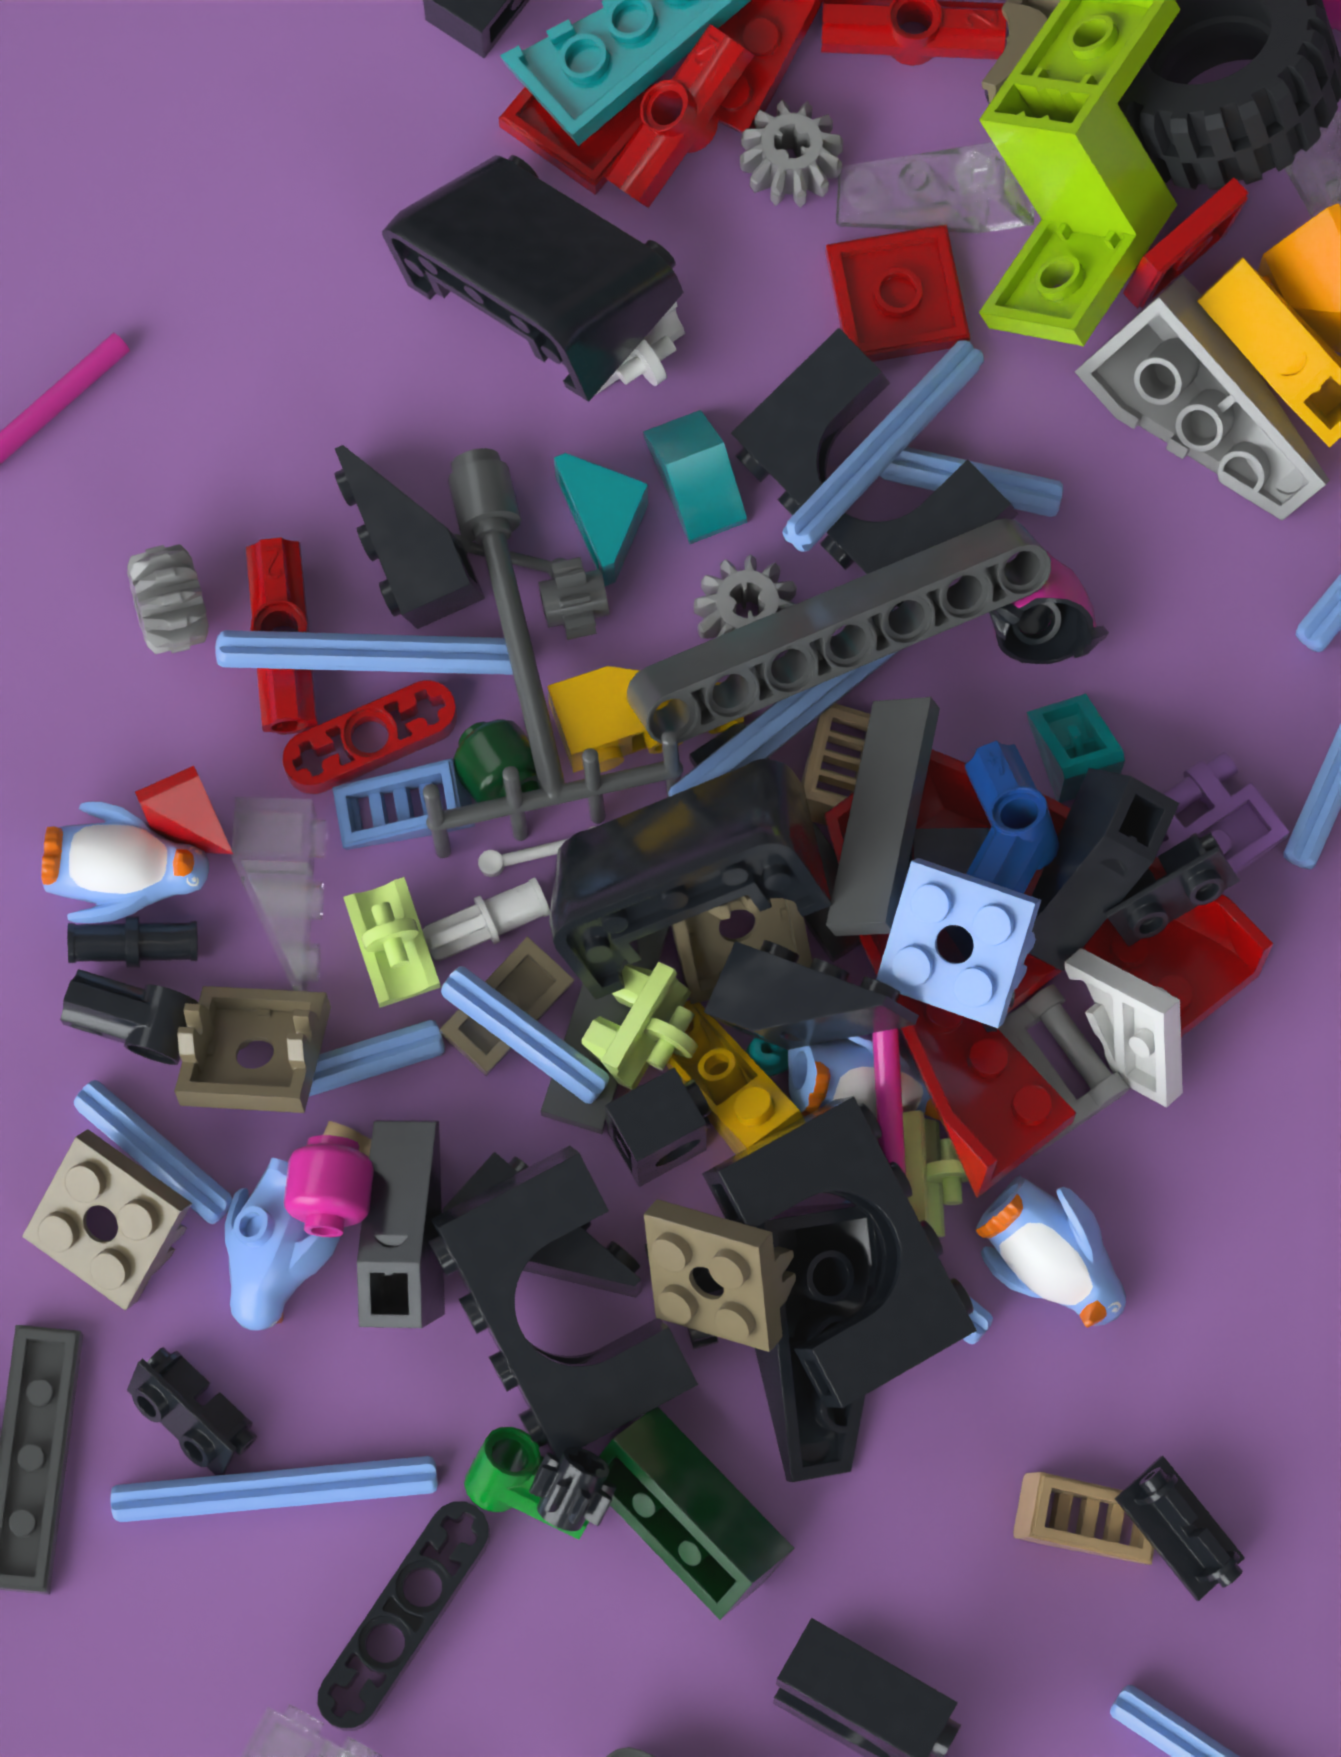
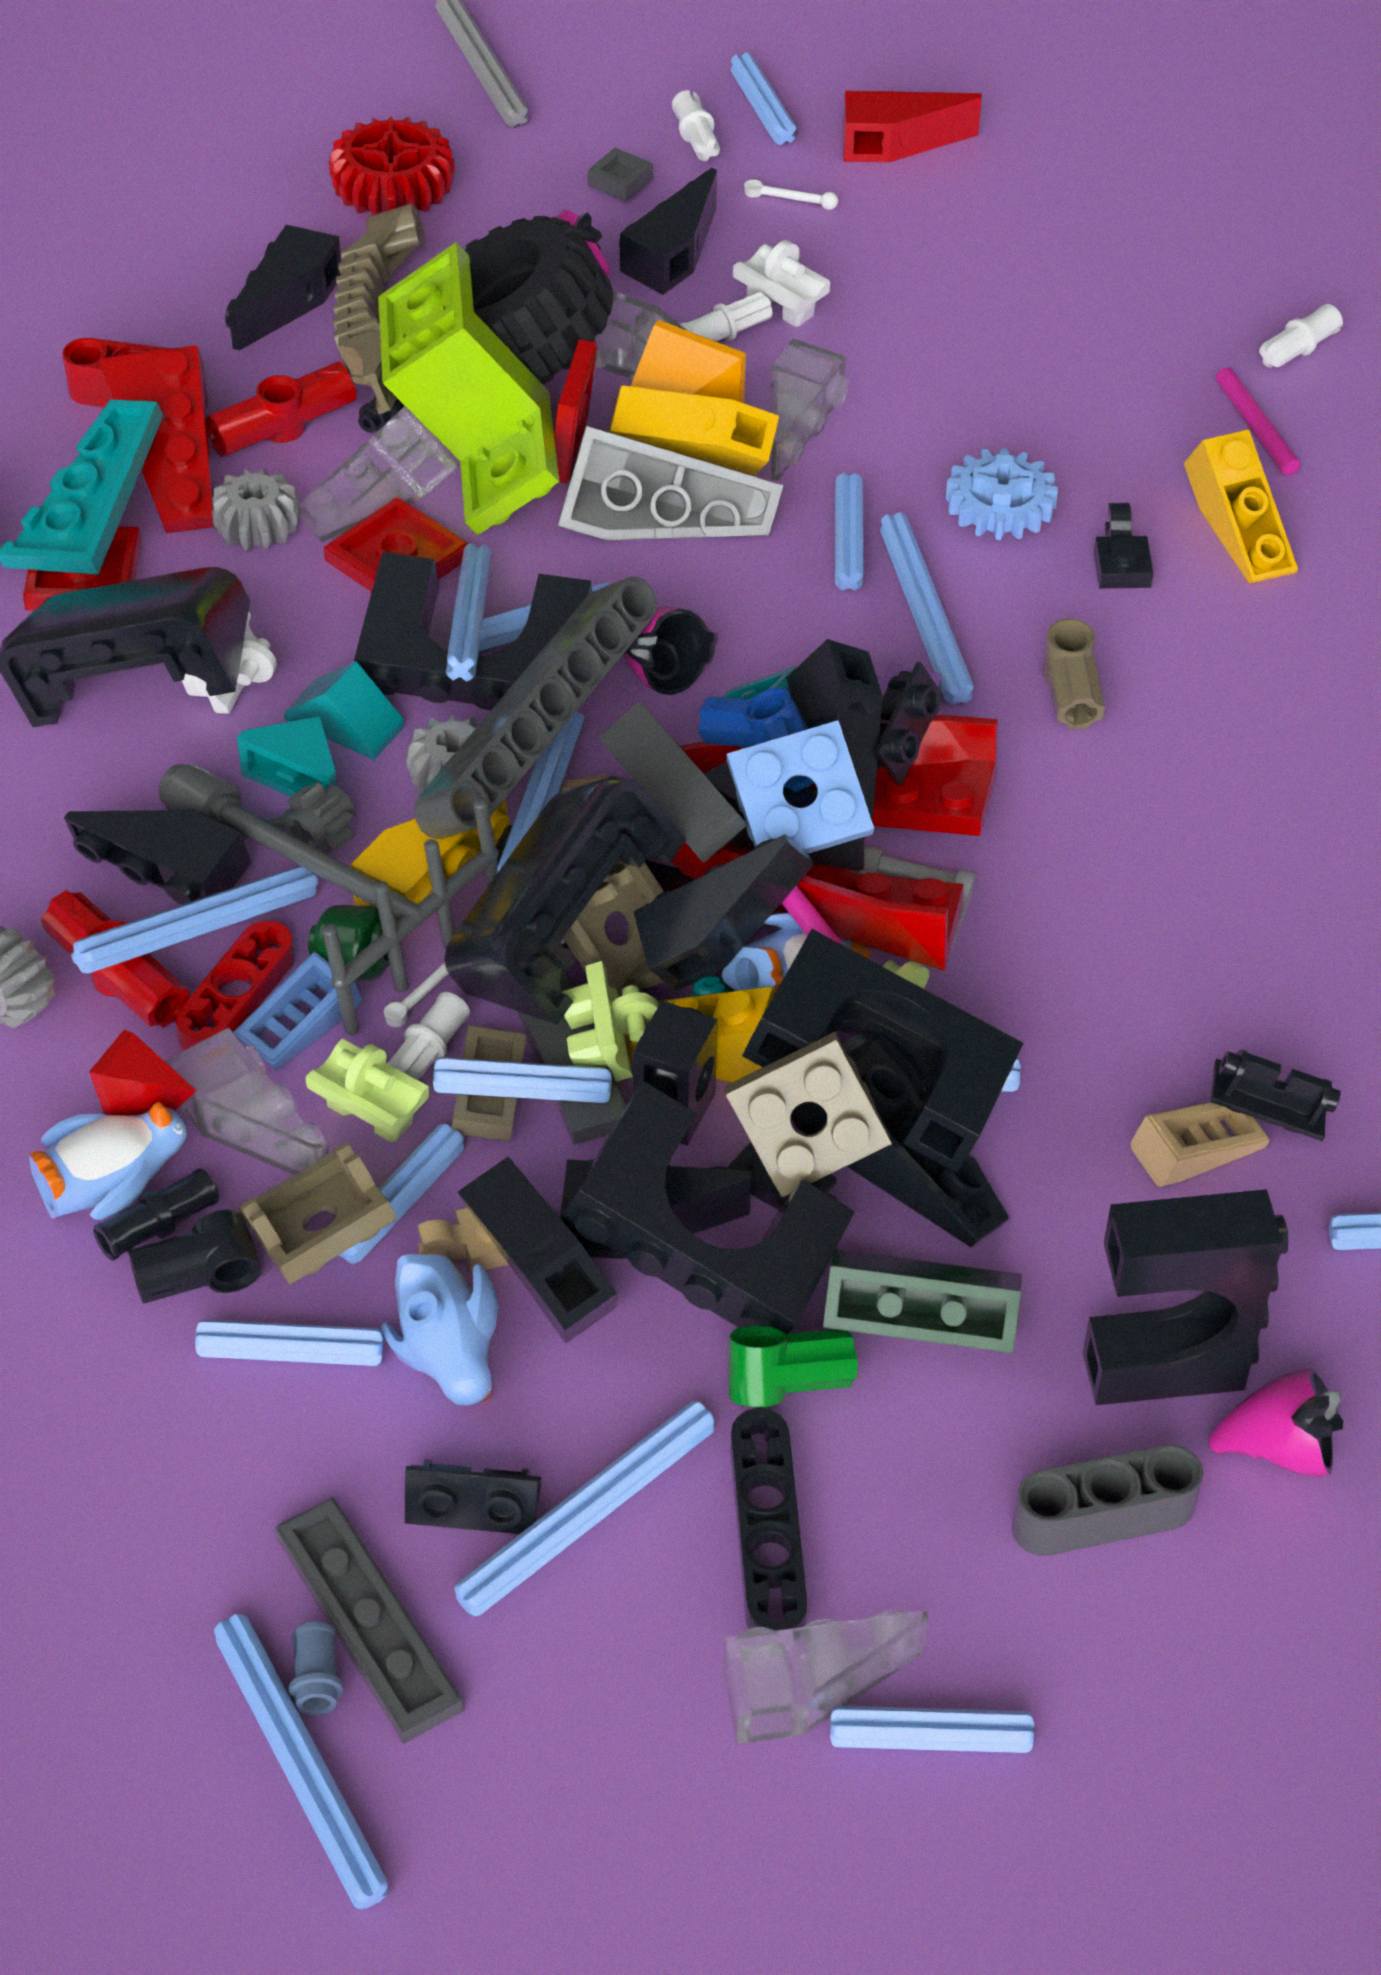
camera: 40 degrees left, 25 degrees down
piece [22,1129,192,1311] -> none
dark pink head [284,1135,374,1237] -> none
black gear [529,1447,617,1531] -> none
red piece [604,24,755,208] -> none
animal [976,1175,1126,1328] -> none
white wing [1065,948,1183,1108] -> none

